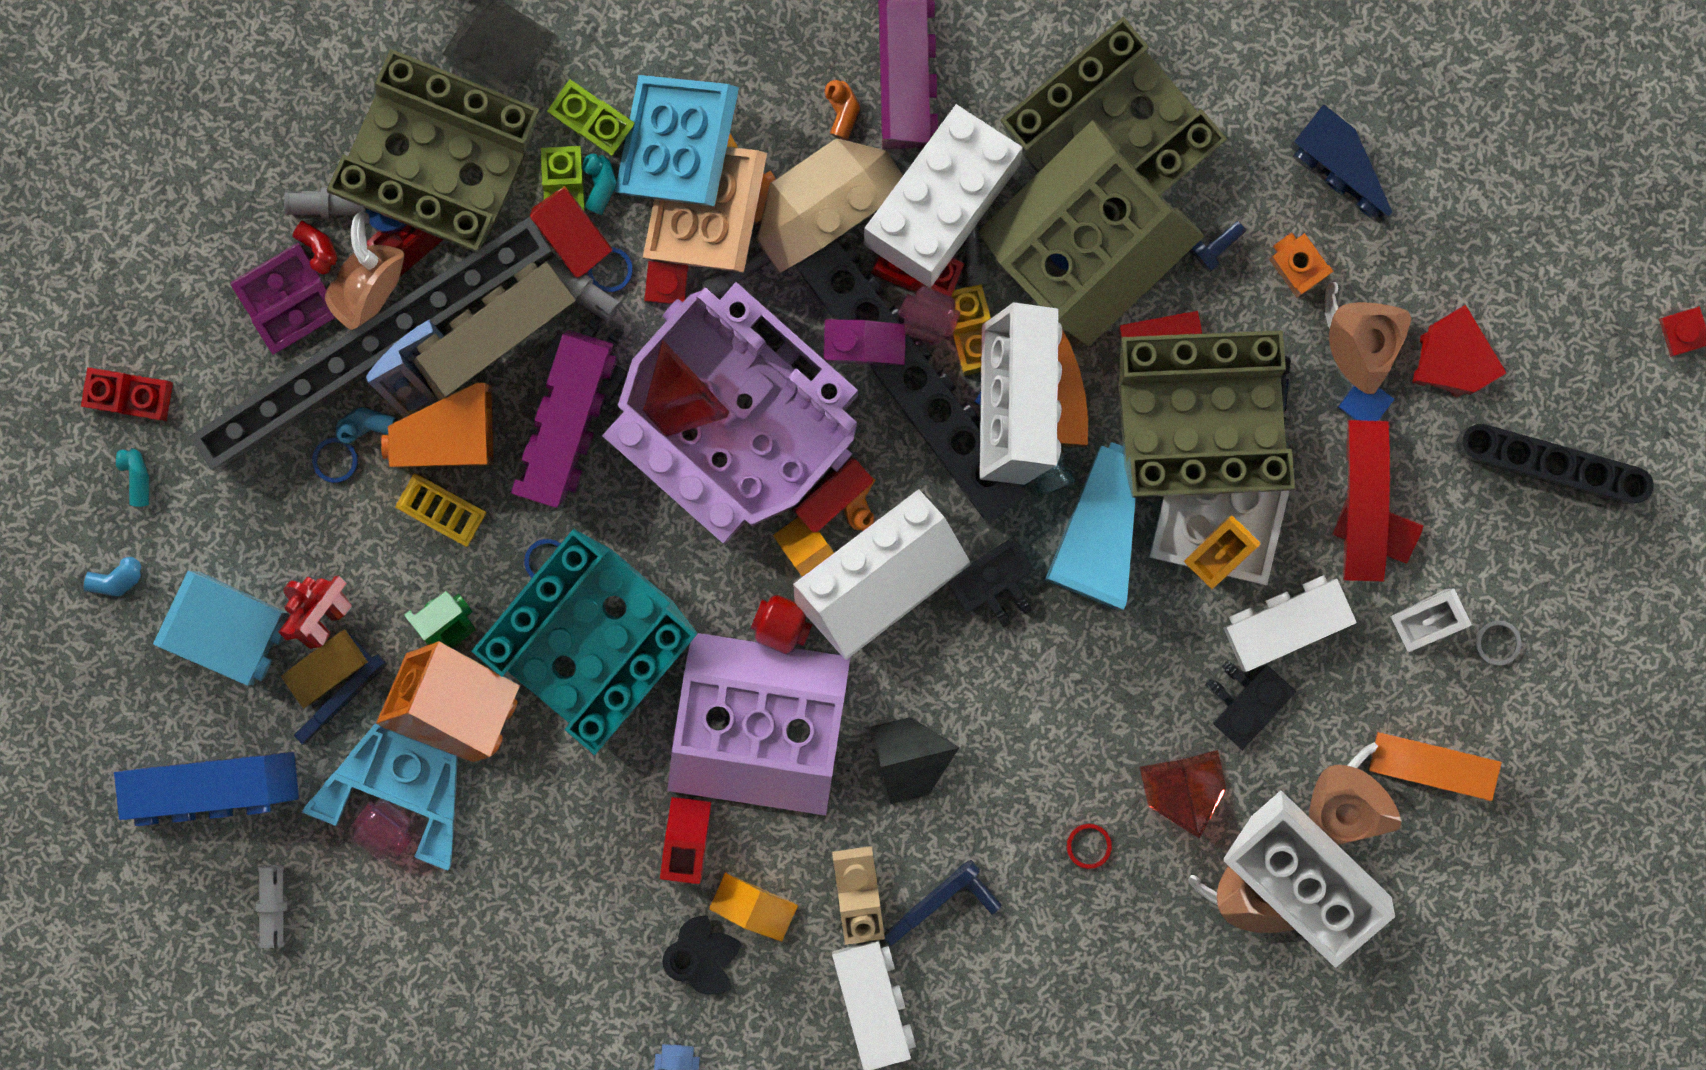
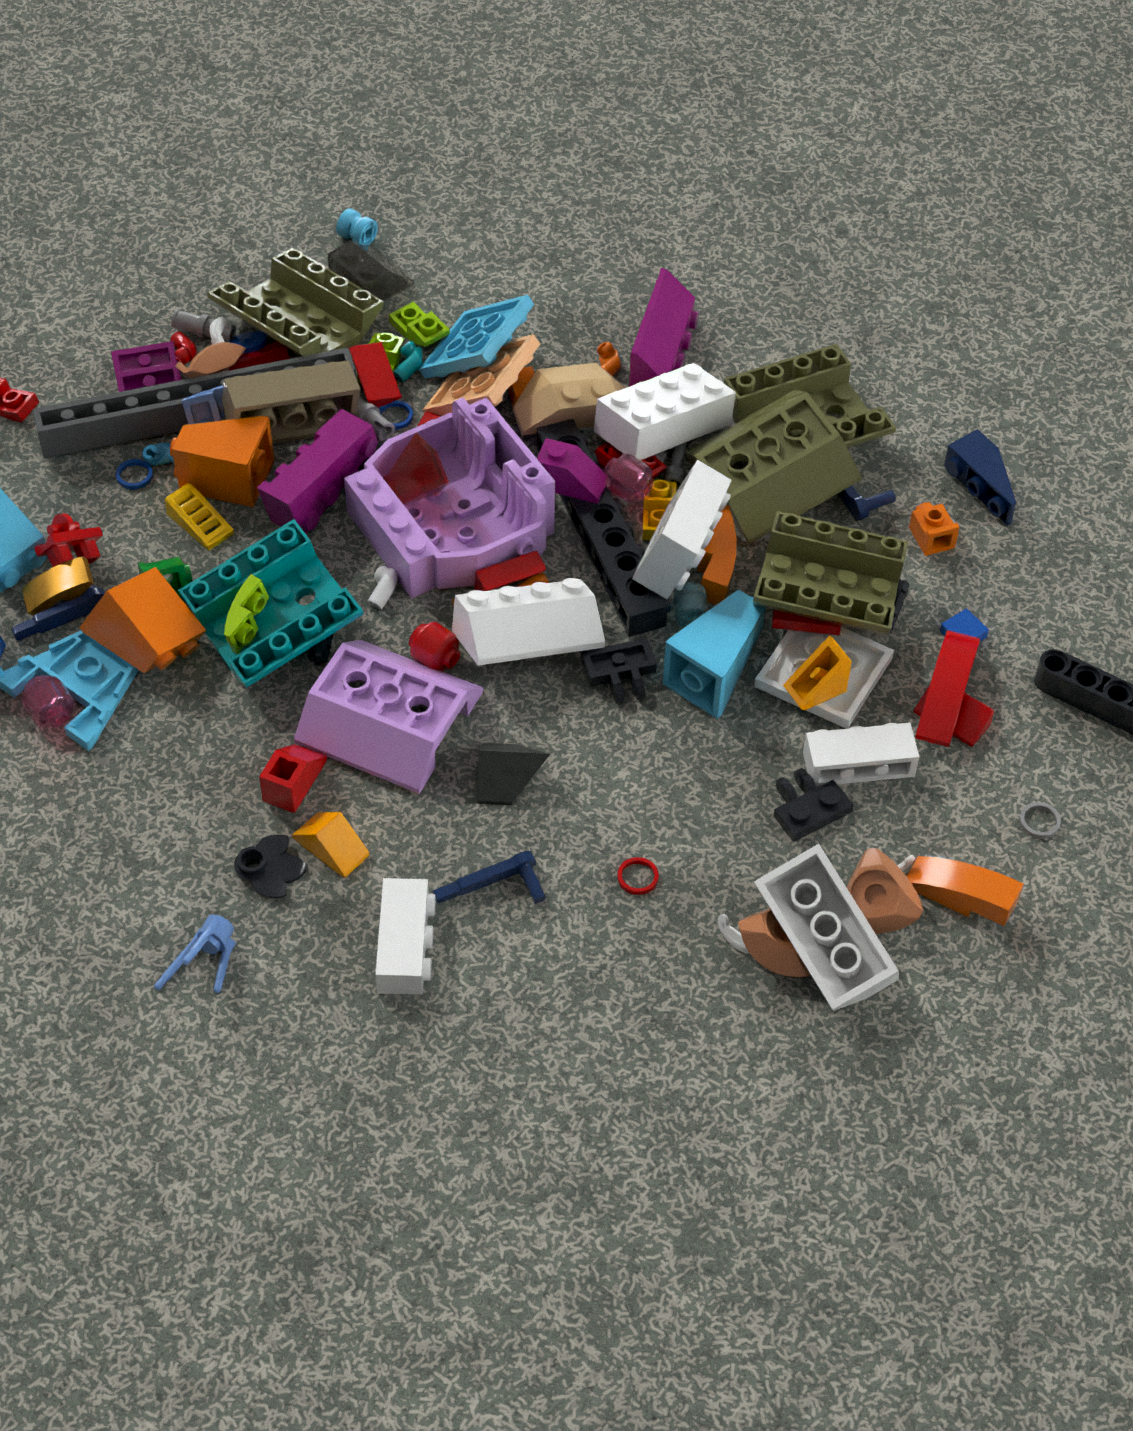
camera: 15 degrees right, 35 degrees down
tan slope [832,846,885,945] -> none
clear red slope [1139,750,1226,839] -> none
nougat hat [1324,282,1412,394] -> none
white slope [1390,588,1472,652] -> none
red slope [1412,305,1506,397] -> none
none -> lime slope [224,574,269,654]
none -> white arm [367,566,398,610]

